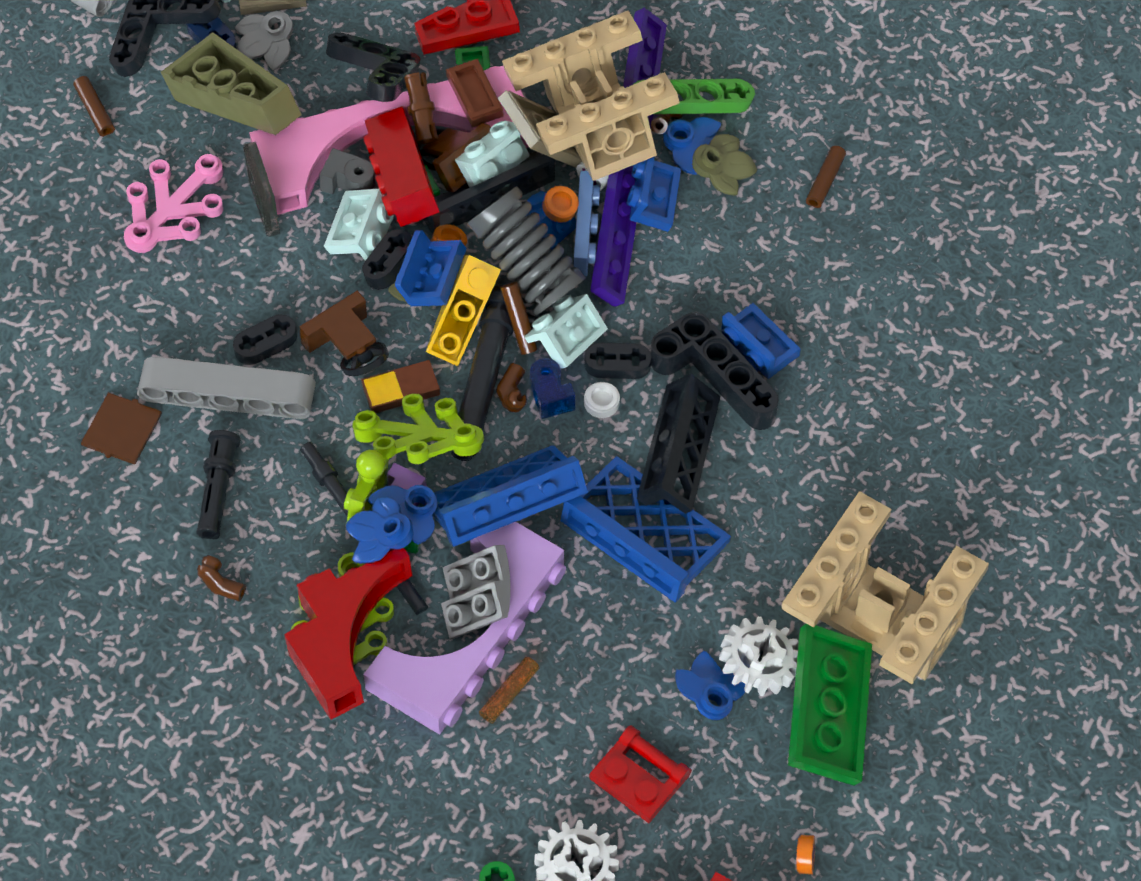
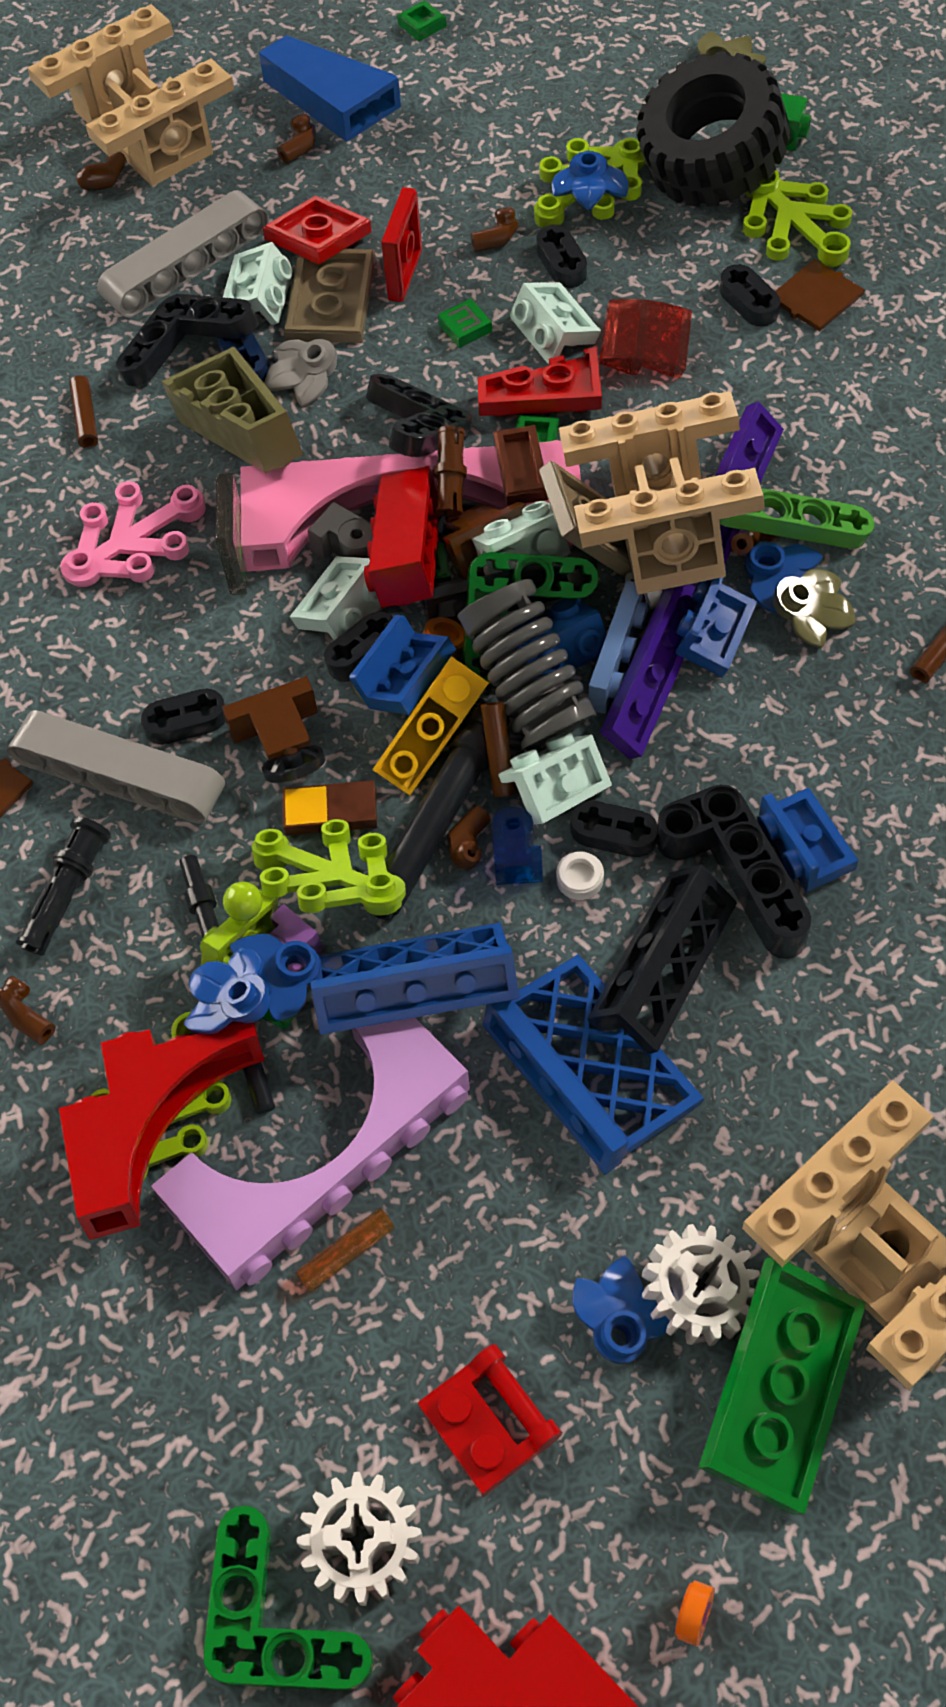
camera: 20 degrees right, 0 degrees up
light grey slope [441,545,510,639] -> none
orange tile [542,186,579,223] -> none
none -> green beam [463,552,598,682]

